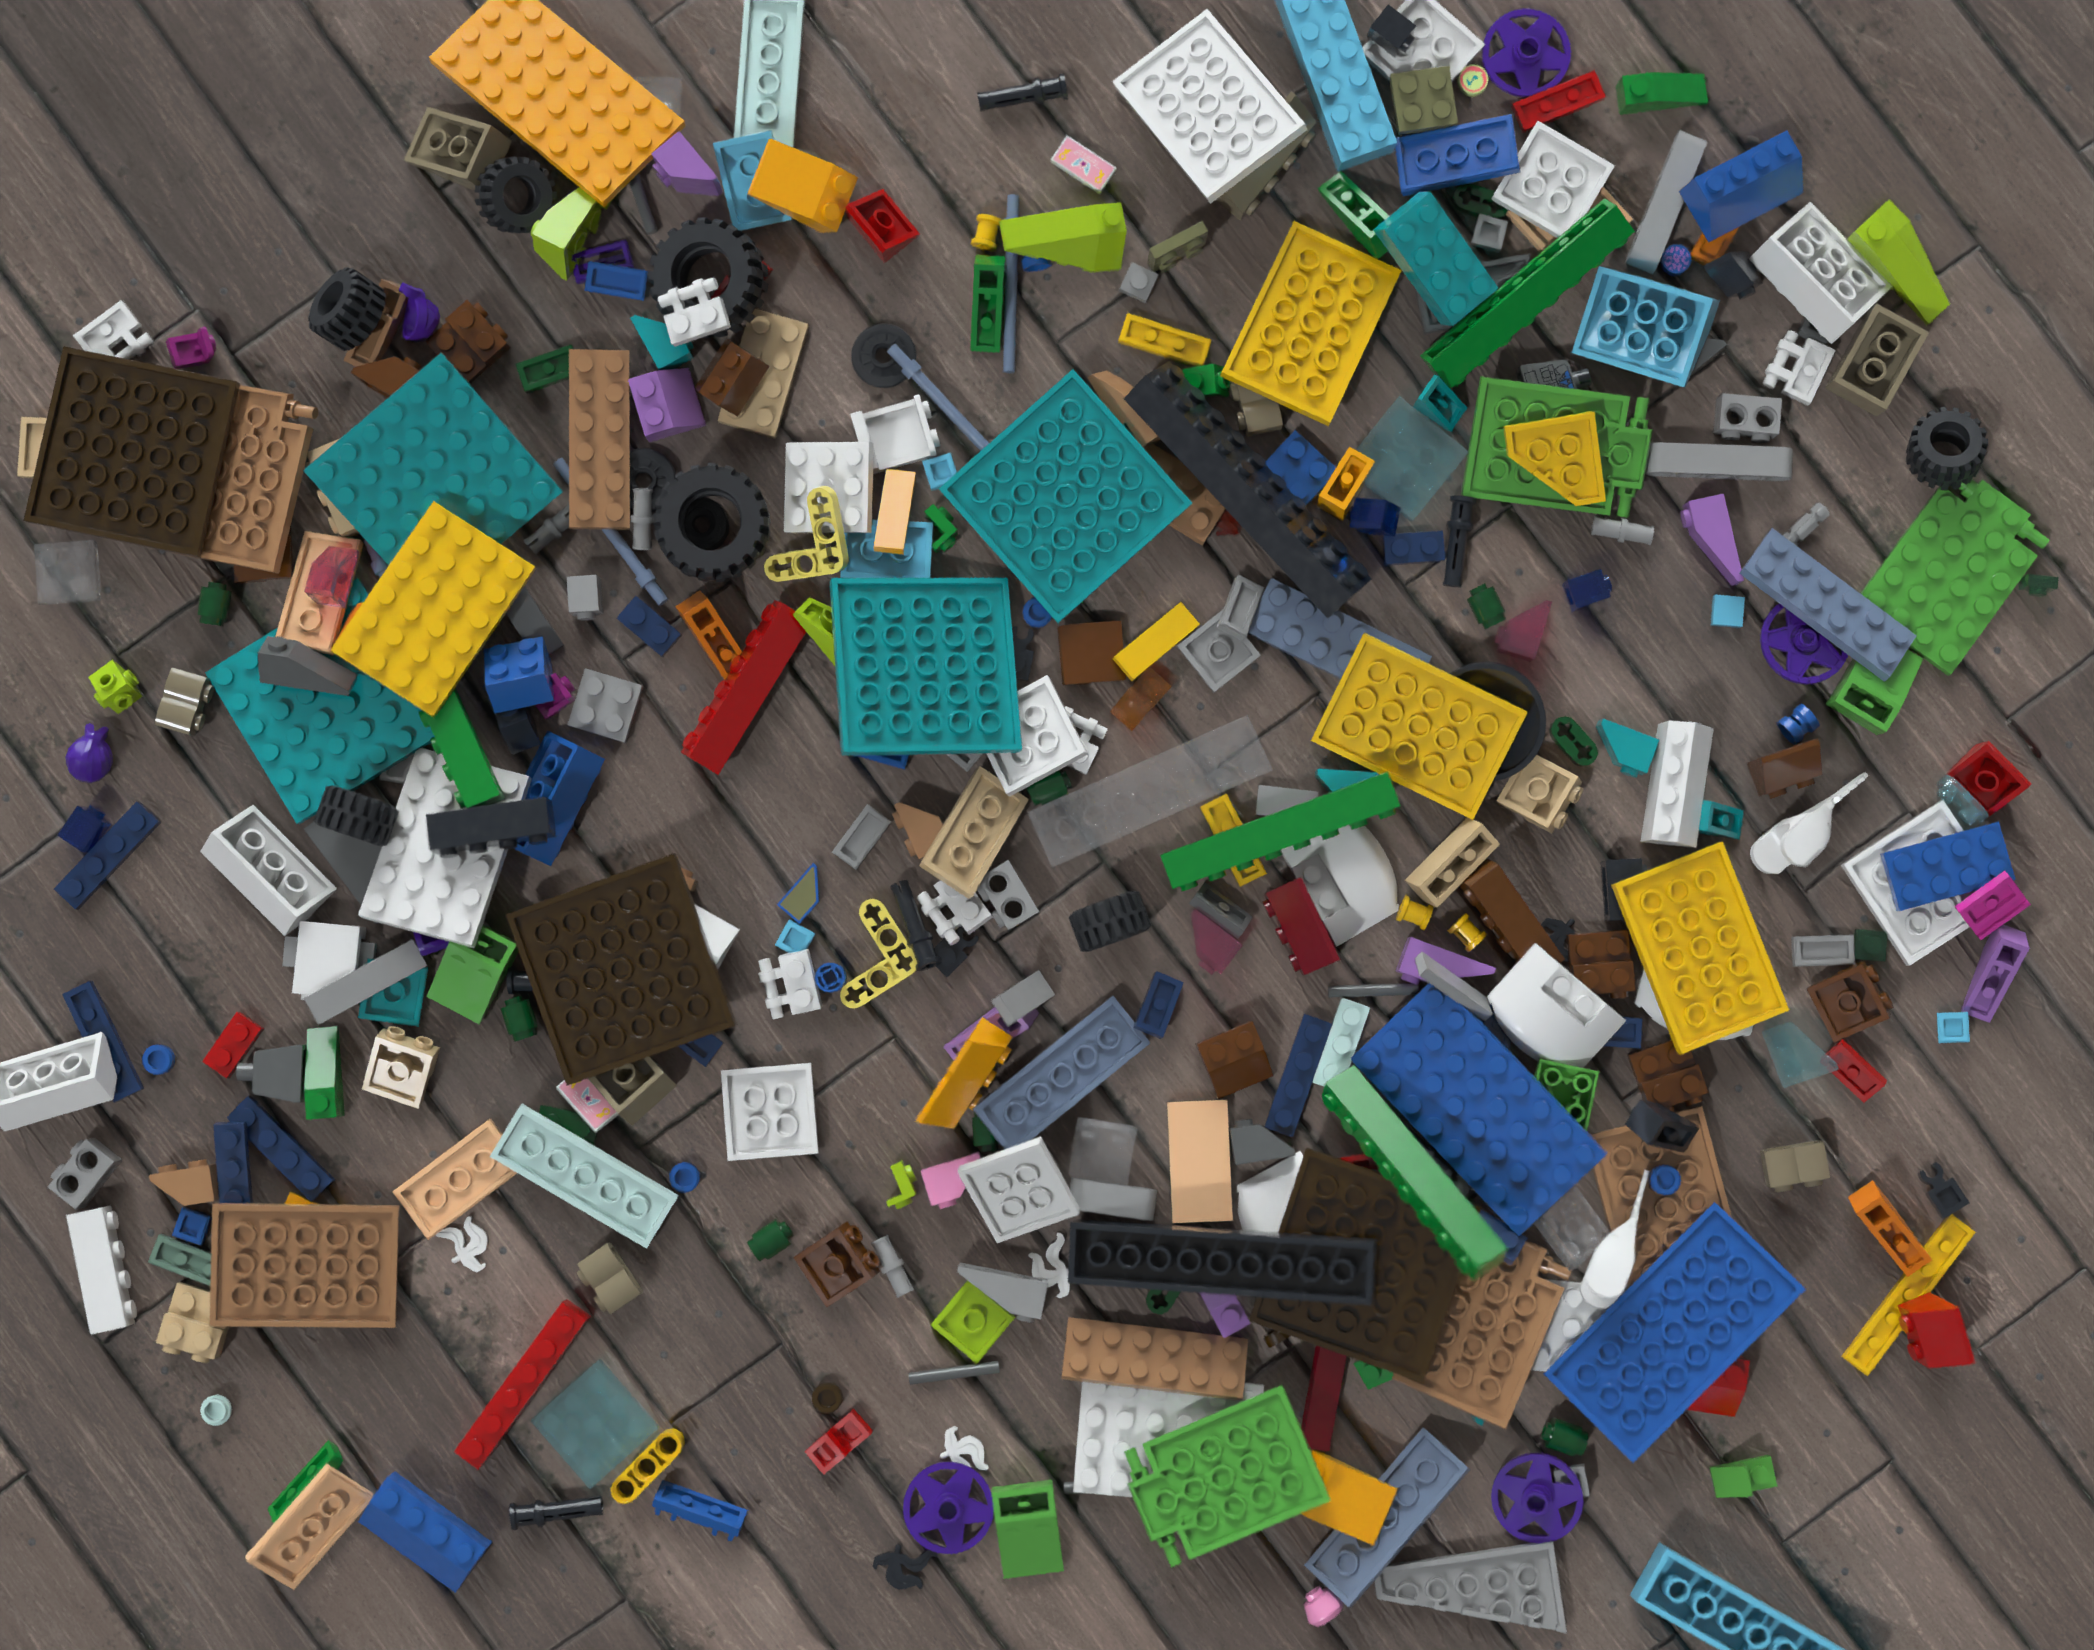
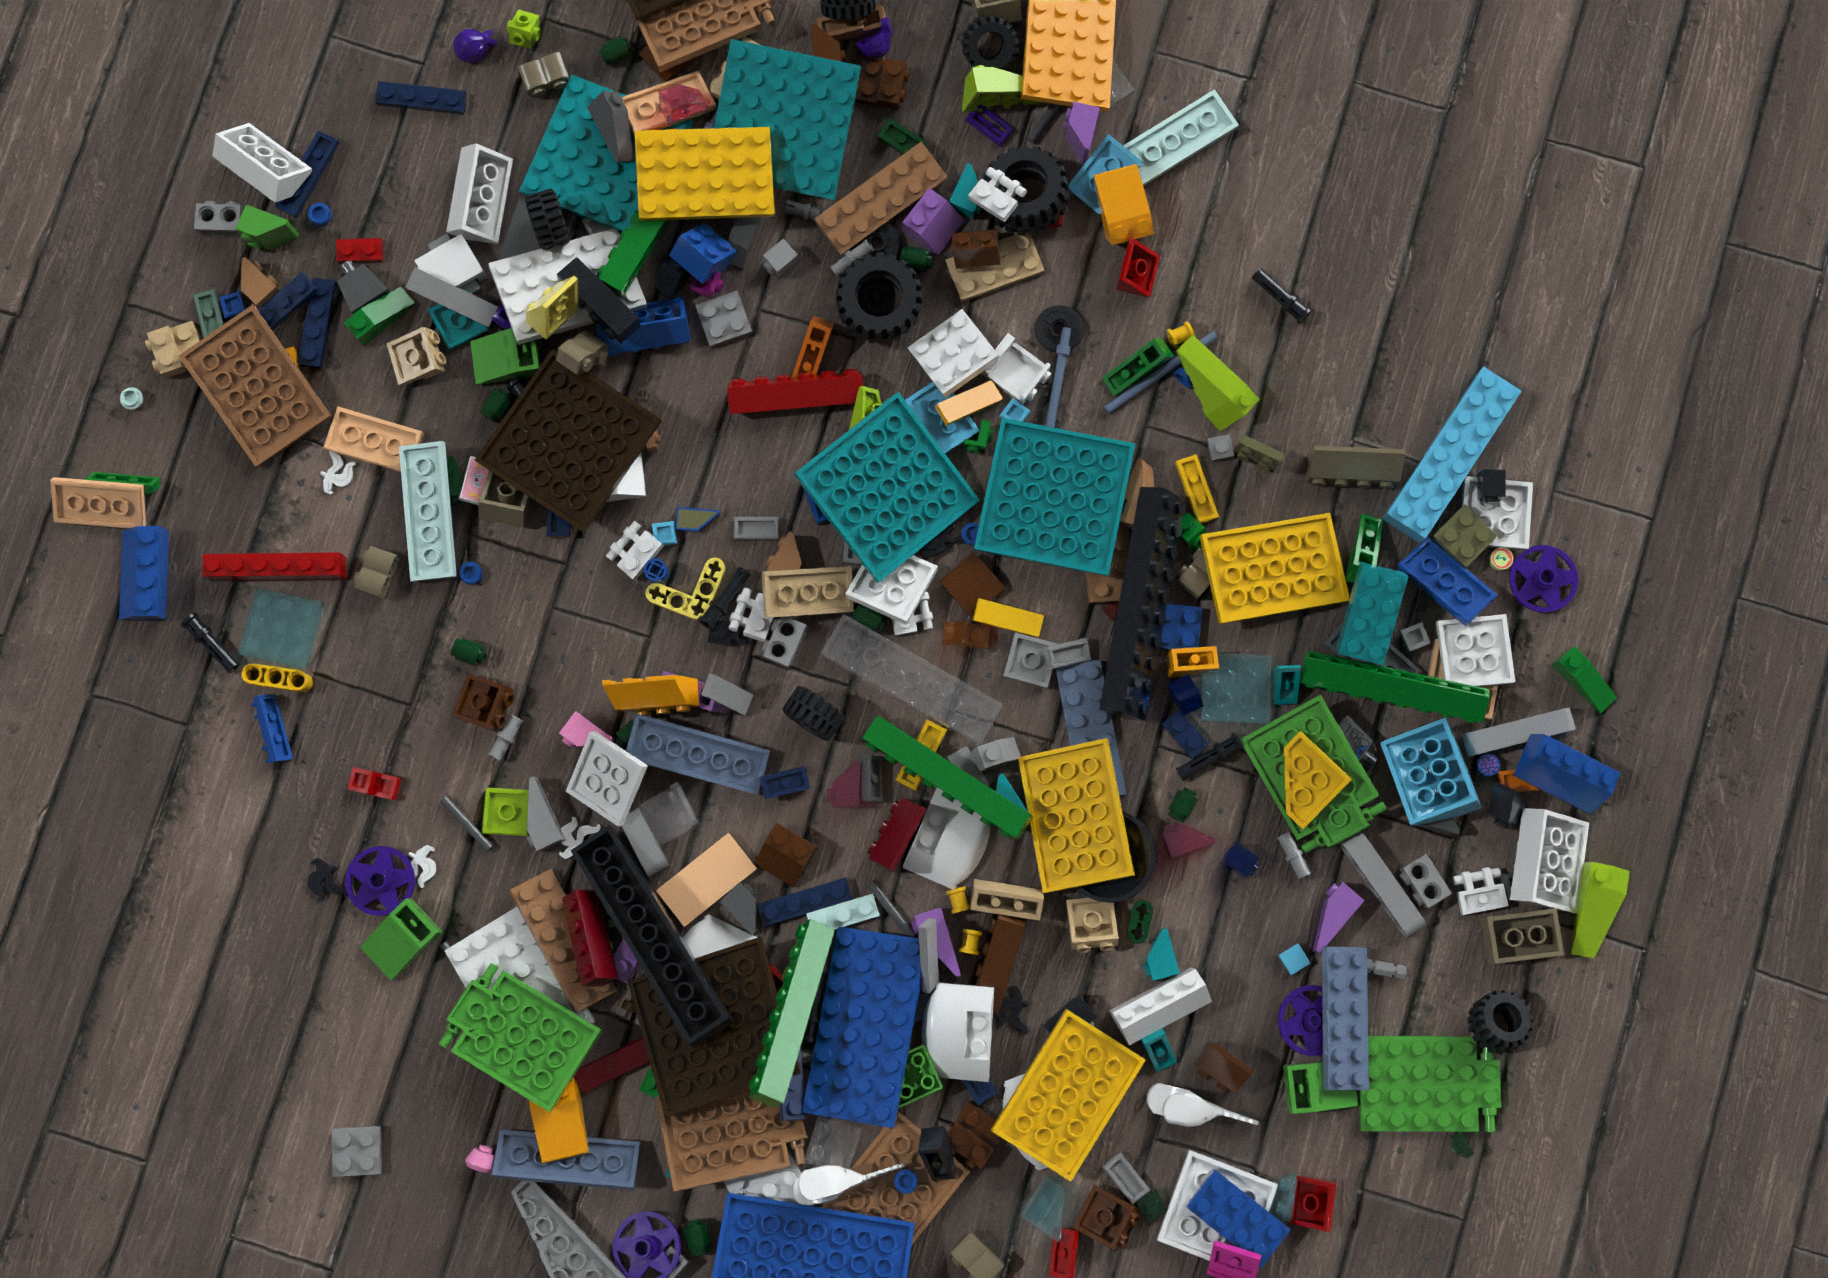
camera: 55 degrees right, 5 degrees down
clear blue brick [57,804,111,853] -> none
white brick [66,1205,137,1335] -> none
sand blue bar [553,458,668,606] -> none
blue tile [584,261,648,301] -> none
dark blue plate [617,596,682,657] -> none
white plate [721,1063,819,1161] -> none
light yellow beam [764,486,849,582] -> none
dark brown tile [812,1382,843,1414] -> none
lime bracket [886,1160,917,1209] -> none
bright pink tile [1051,136,1116,194] -> none
white plate [1113,9,1308,204] -> none
dark green beam [1452,183,1508,219] -> none
red plate [1511,70,1606,133] -> none
reddish brown plate [1566,929,1636,998] -> none
blue wheel [1777,704,1820,745] -> none
none -> bright green slope [235,205,299,250]
none -> light yellow slope [526,276,578,340]
none -> dark tan brick [556,331,608,375]
none -> dark red brick [562,890,618,987]
none -> dark green brick [900,246,934,273]
none -> light grey slope [971,737,1021,773]

